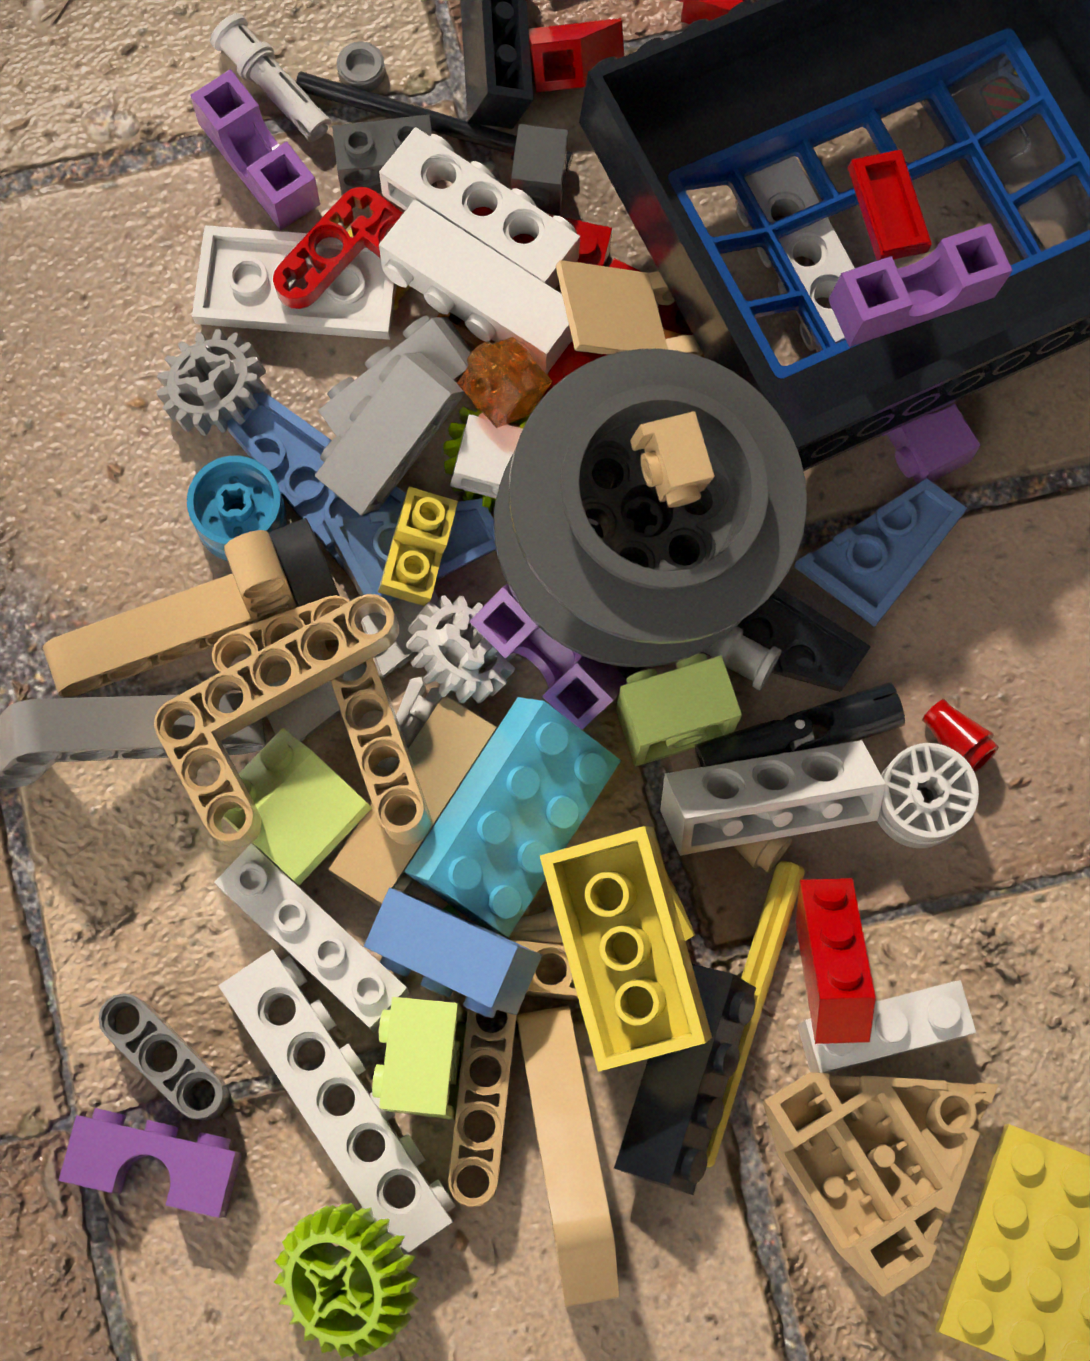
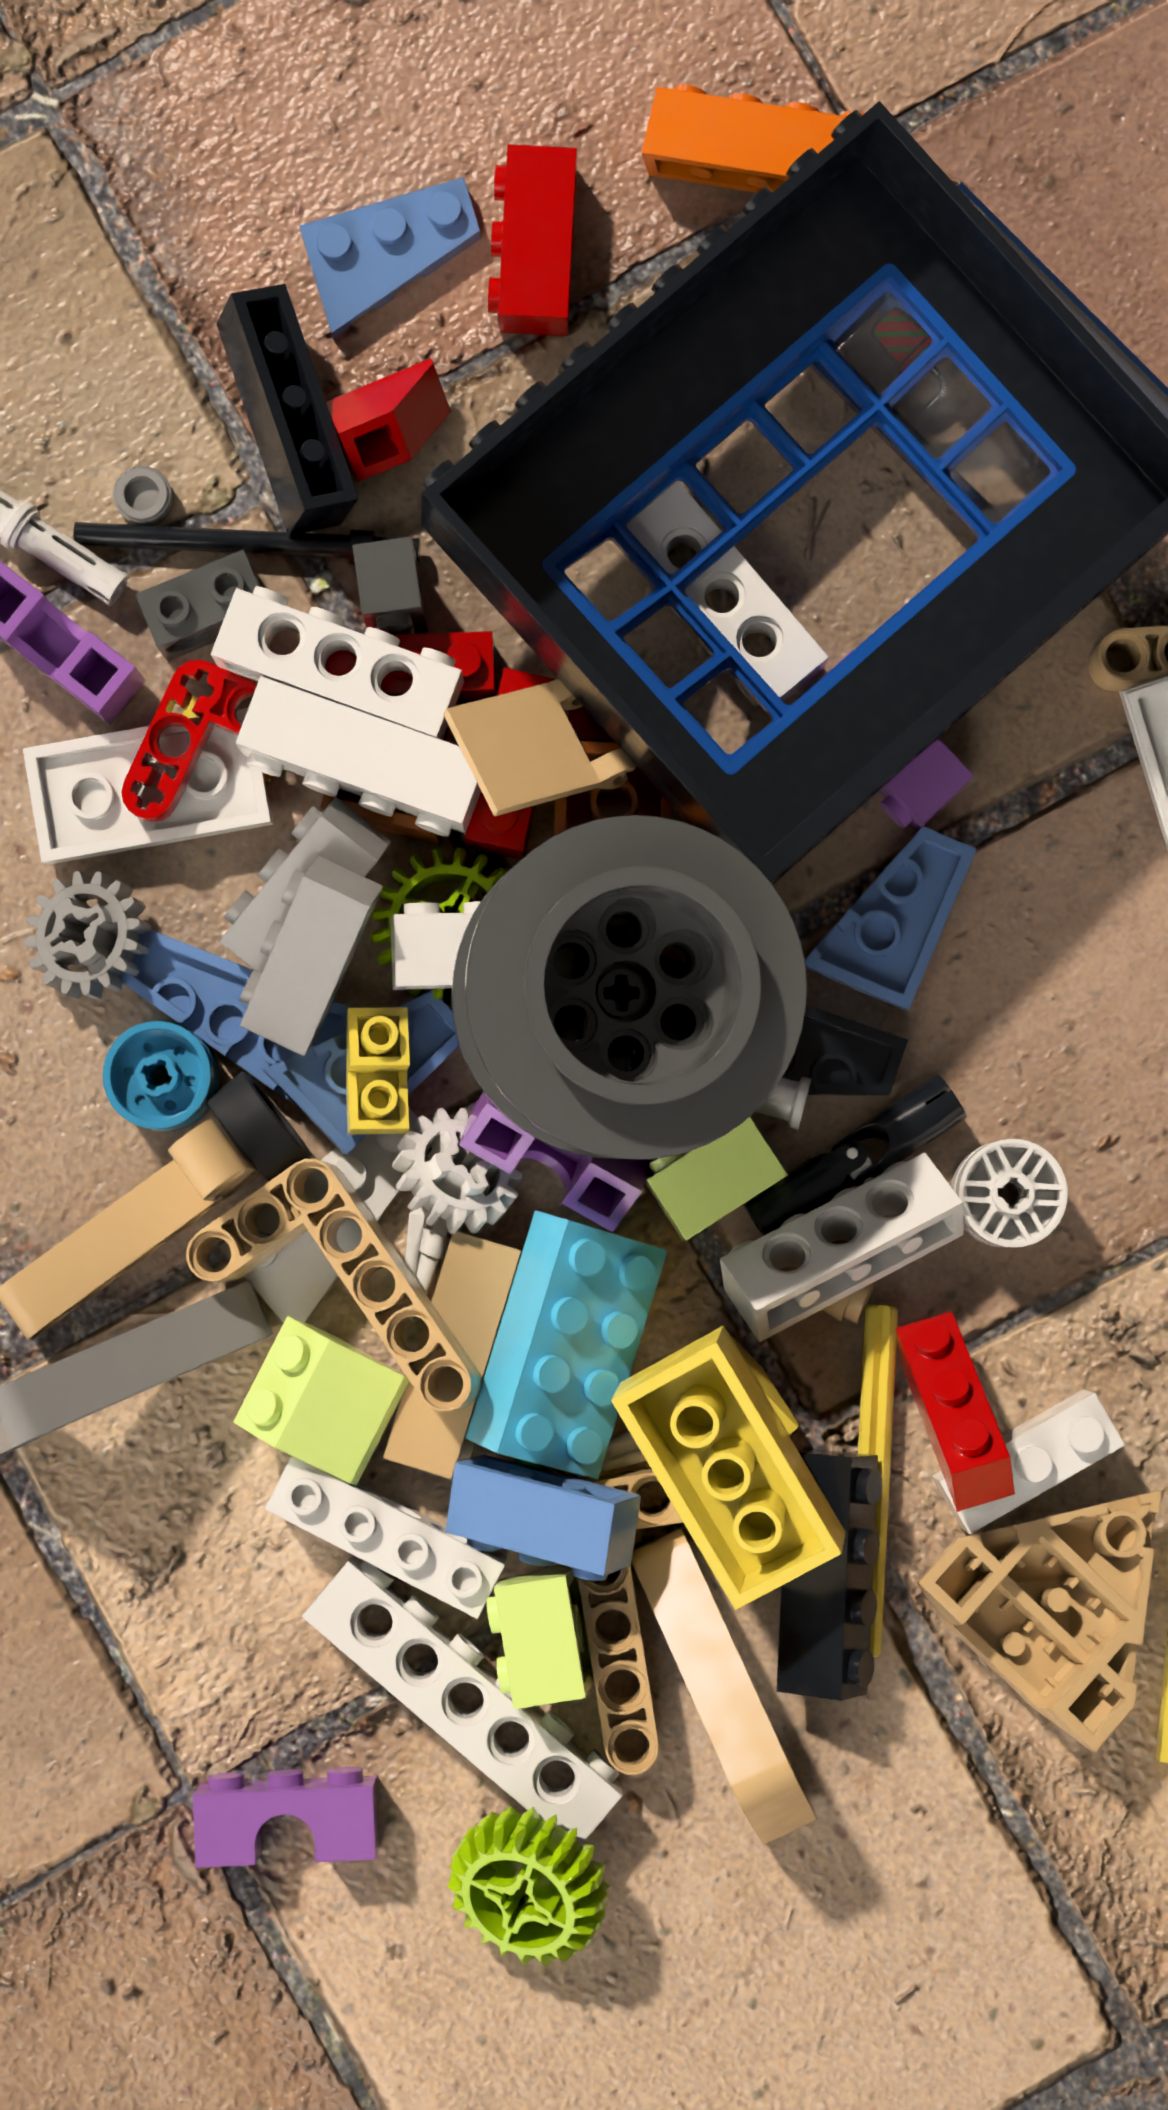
camera: 10 degrees left, 10 degrees up
light grey beam [98,993,230,1121] -> none
tan beam [154,594,399,848] -> none
clear orange brick [457,337,552,428] -> none
tan brick [630,411,715,508] -> none
medium lavender arch [828,223,1013,347] -> none
red tile [848,149,932,261] -> none
red cone [922,699,999,773] -> none

